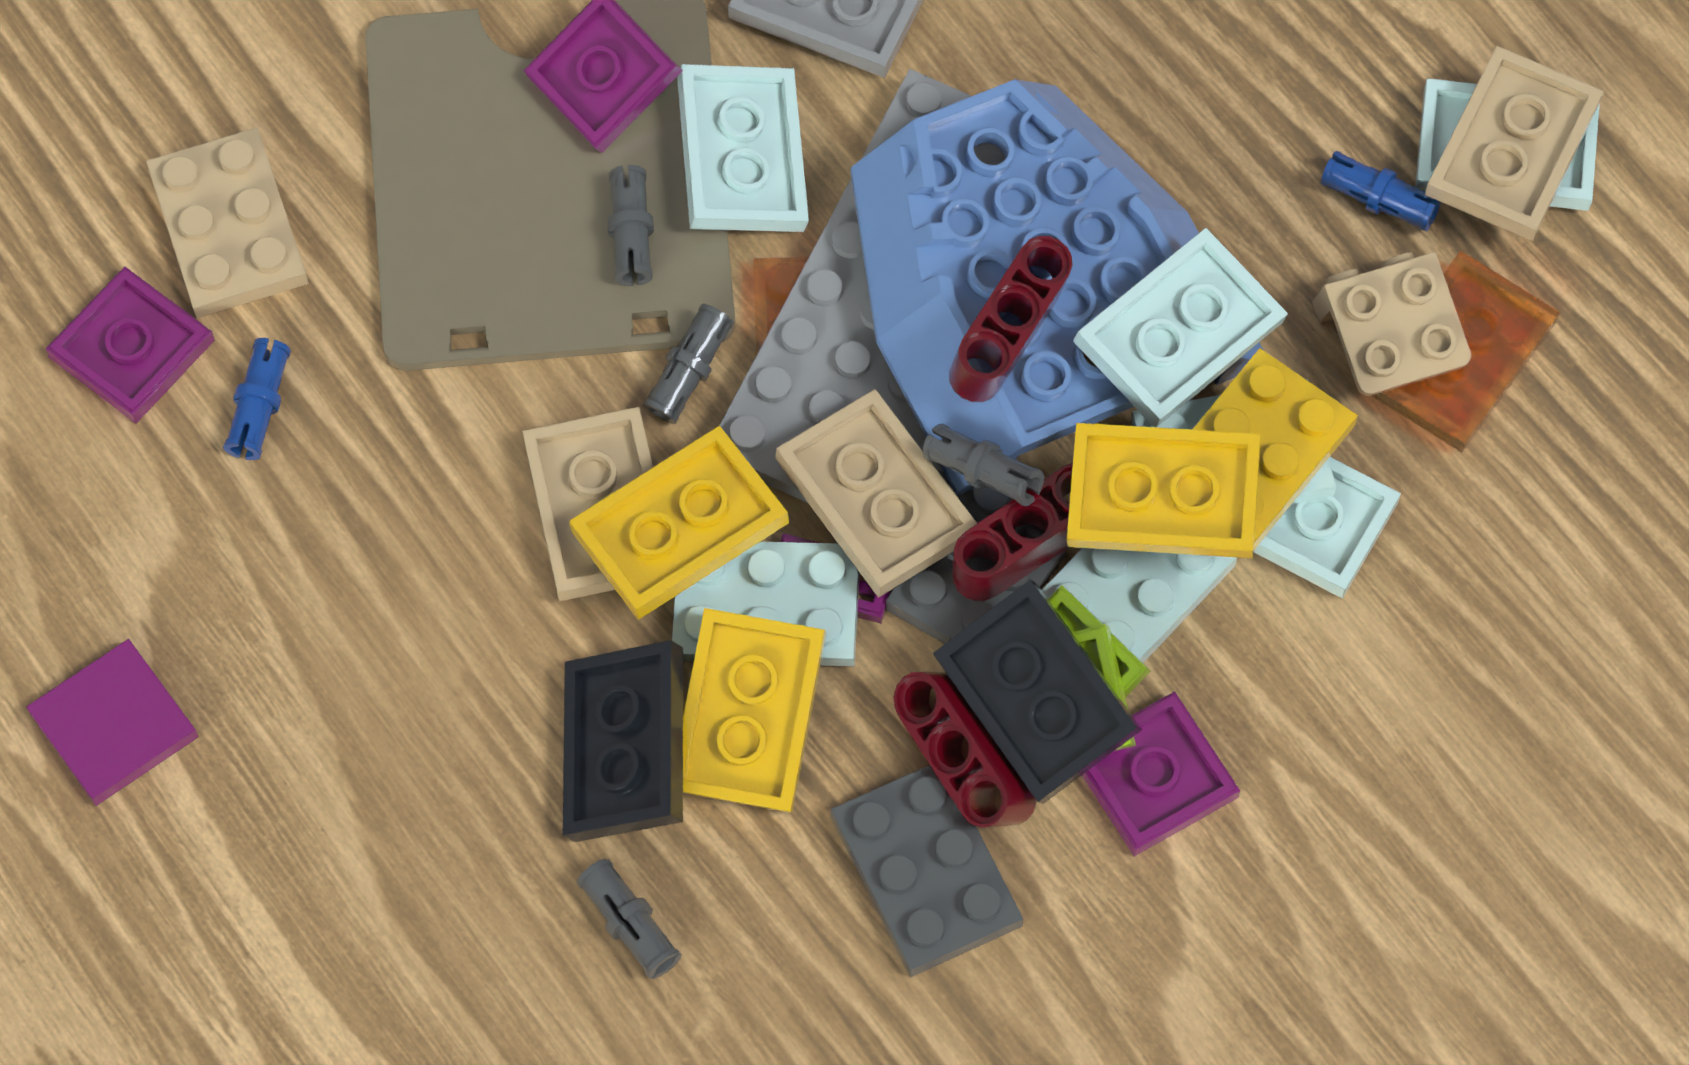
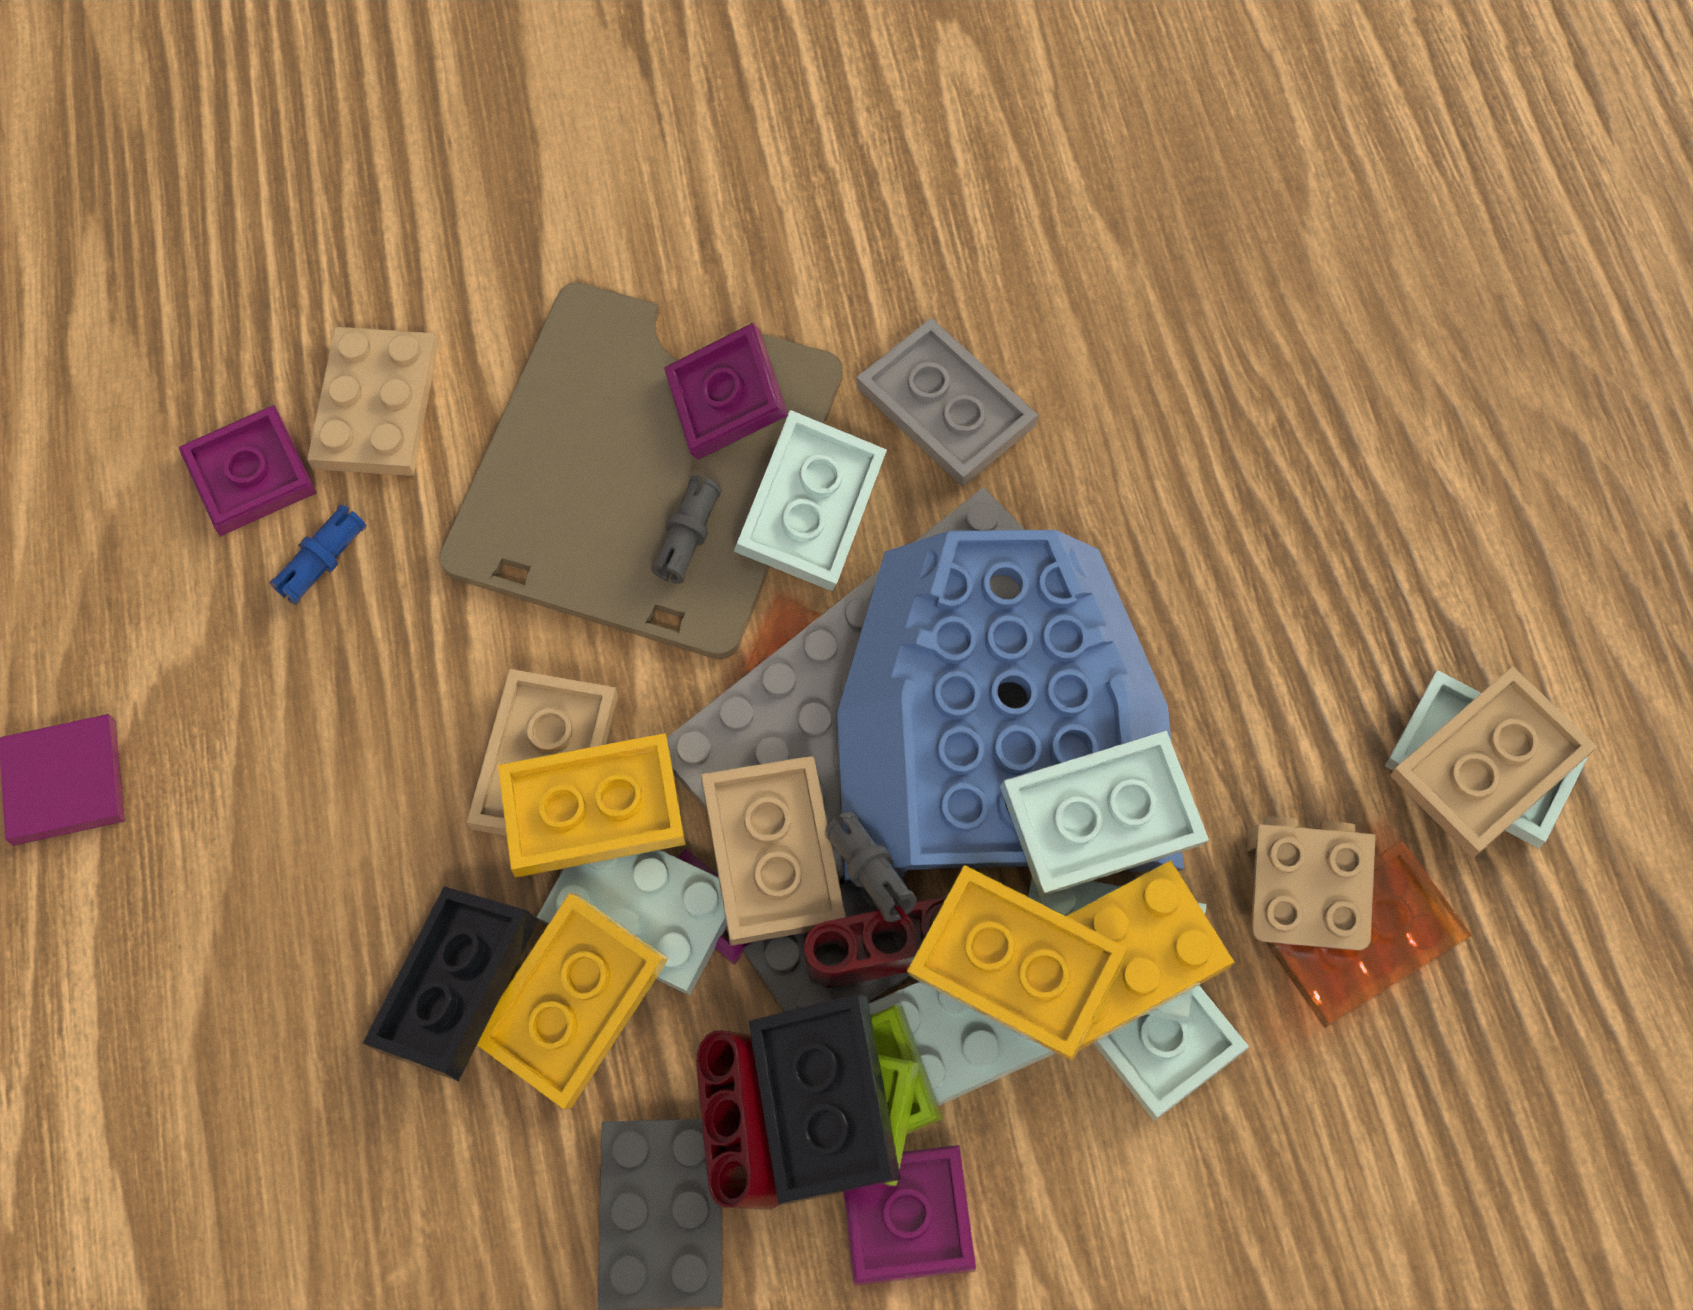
camera: 25 degrees right, 0 degrees up
dark grey pin [577,859,682,979] -> none
dark grey pin [643,304,734,424] -> none
dark red beam [949,236,1073,402] -> none
blue pin [1321,151,1442,232] -> none

